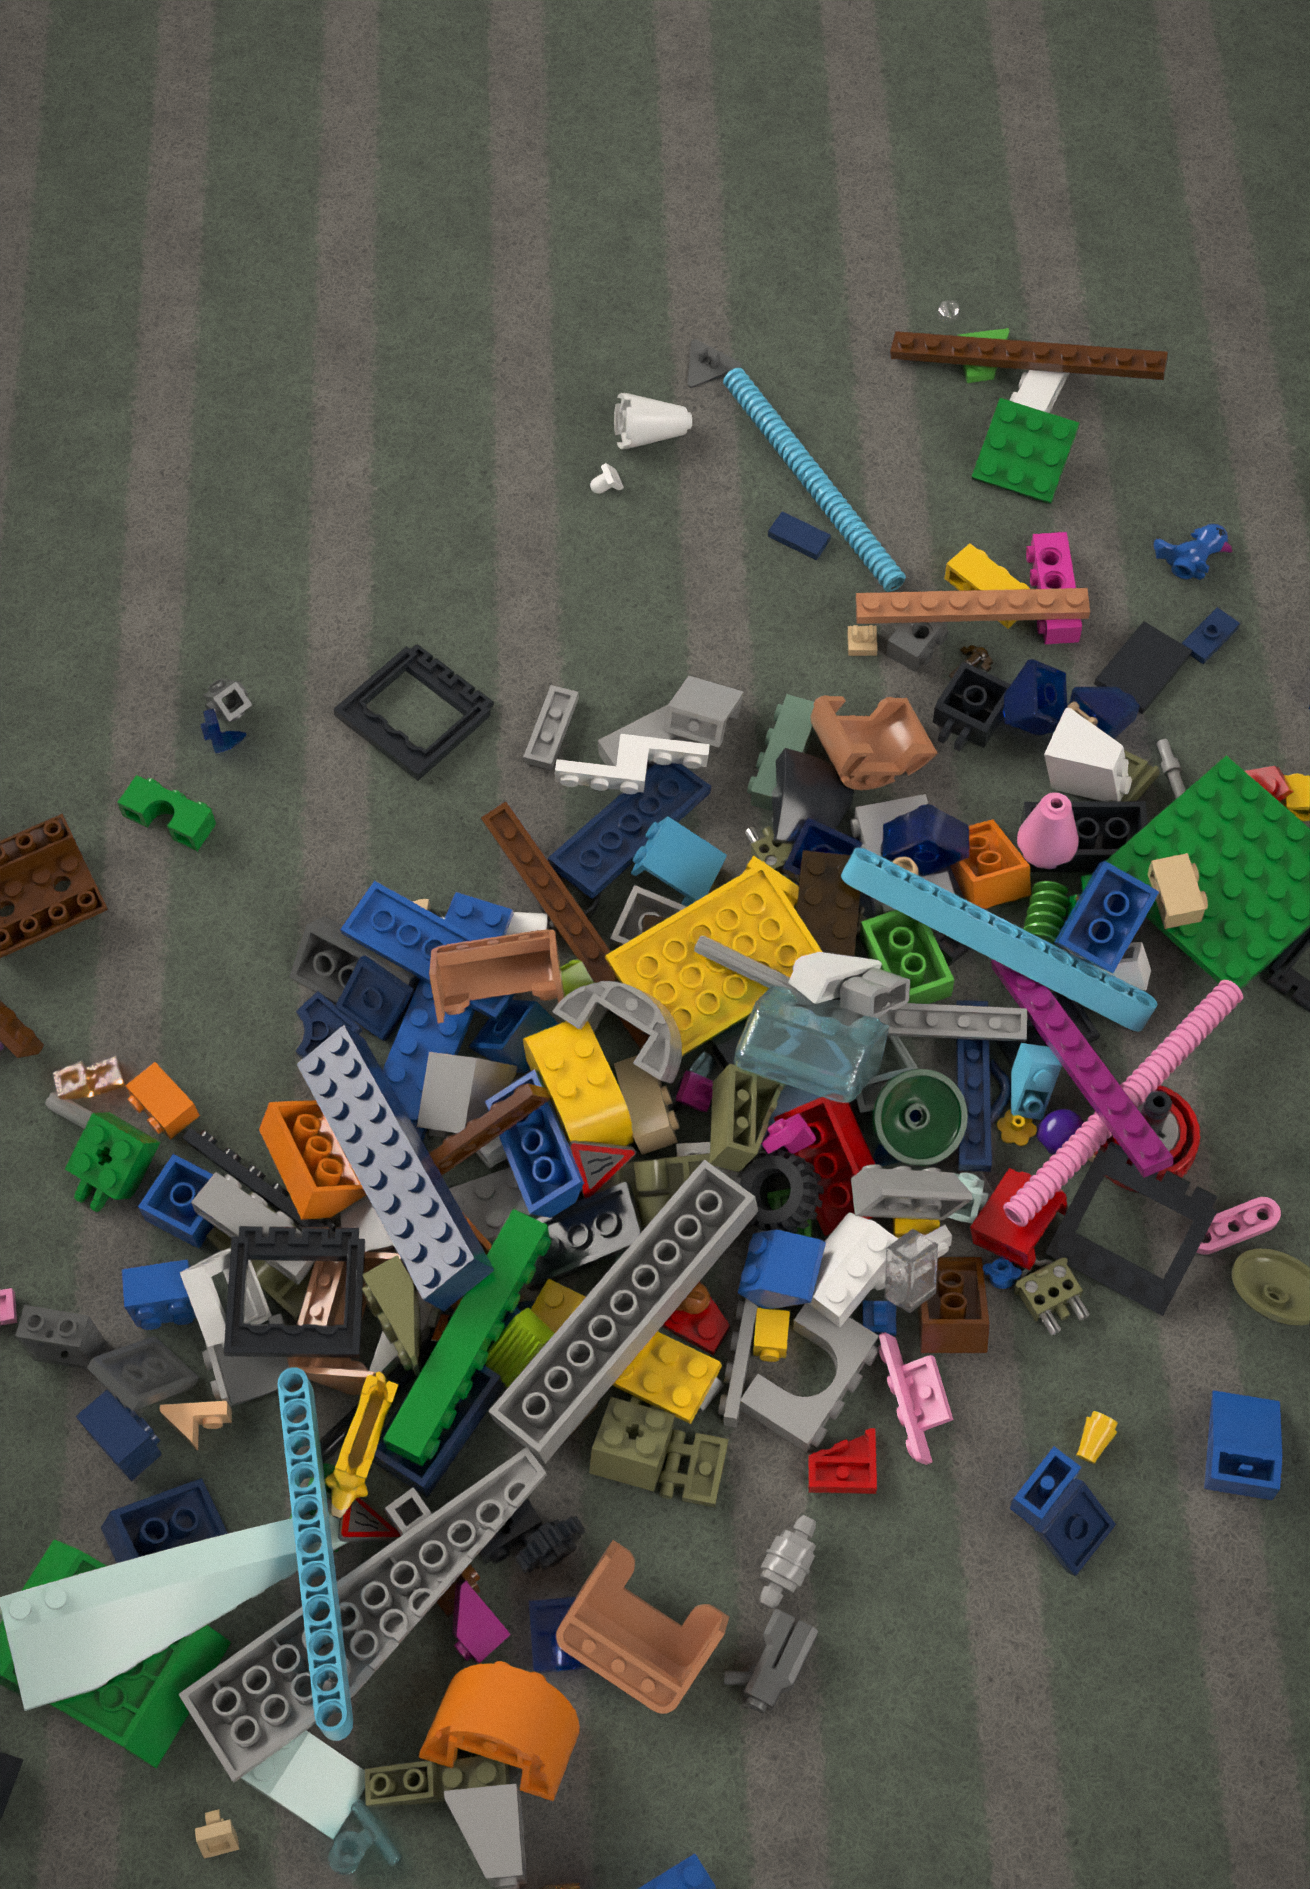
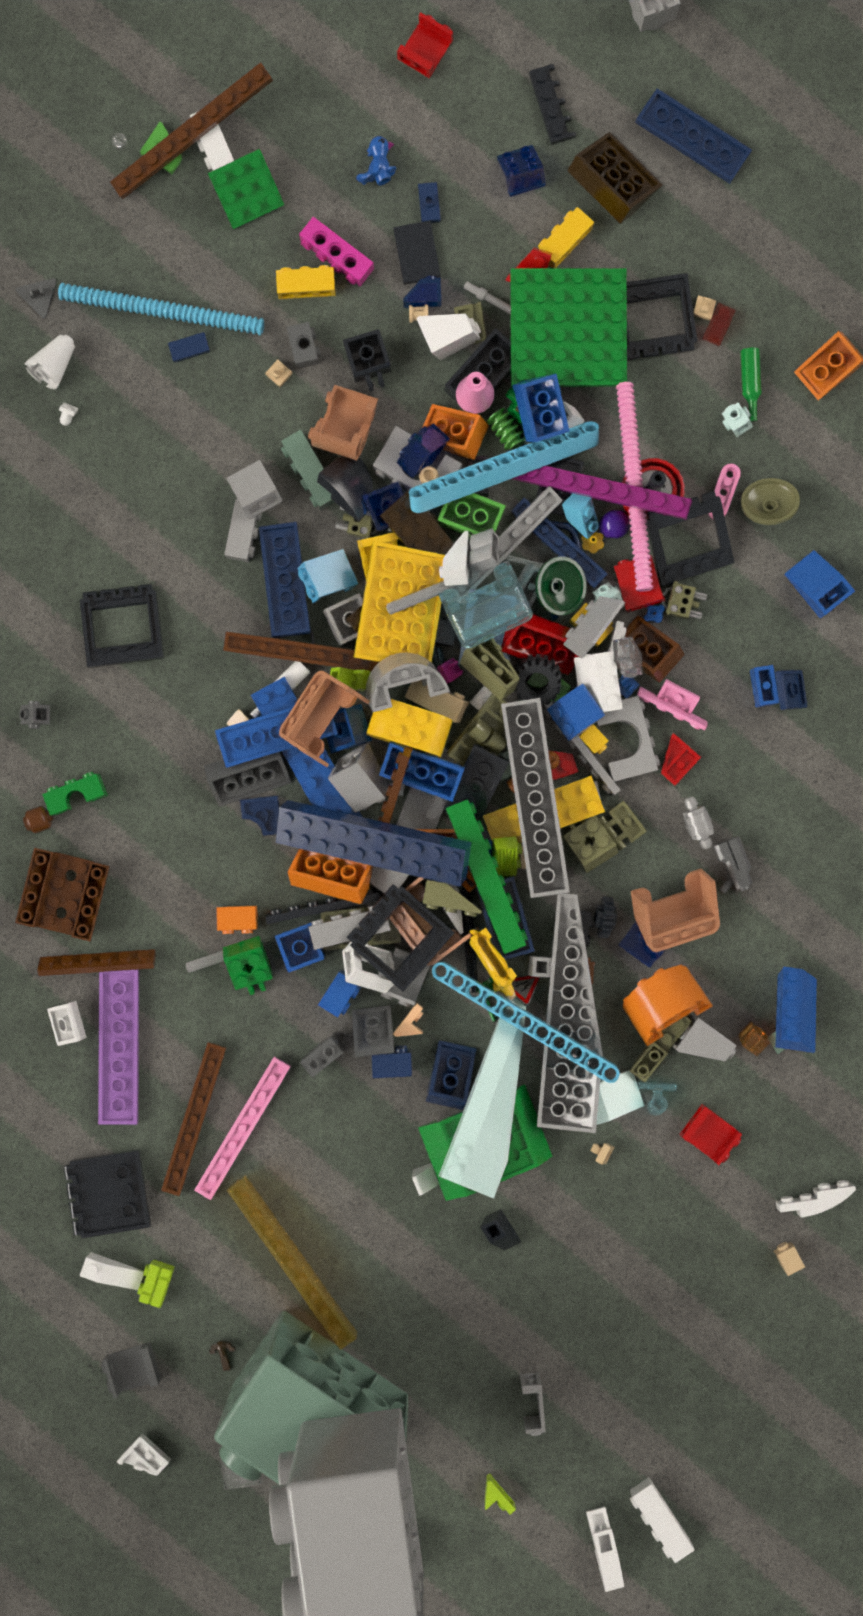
camera: 50 degrees left, 25 degrees up
clear orange slope [53,1056,125,1100] -> none
clear blue plate [200,708,247,754] -> none
dark blue tile [335,955,414,1041] -> none
magenta slope [452,1580,511,1663] -> none
light grey plate [523,685,579,770] -> none
white bracket [555,734,710,794] -> none
piece [568,1141,636,1199] -> none
dark pink bracket [761,1113,816,1154] -> none
nougat plate [855,588,1090,624] -> none
dark brown piece [949,645,993,679] -> none
clear blue slope [1003,659,1068,736] -> none
yellow cone [1076,1411,1118,1464] -> none
tan brick [1147,853,1208,929] -> none
none -> reddish brown head [23,806,54,834]

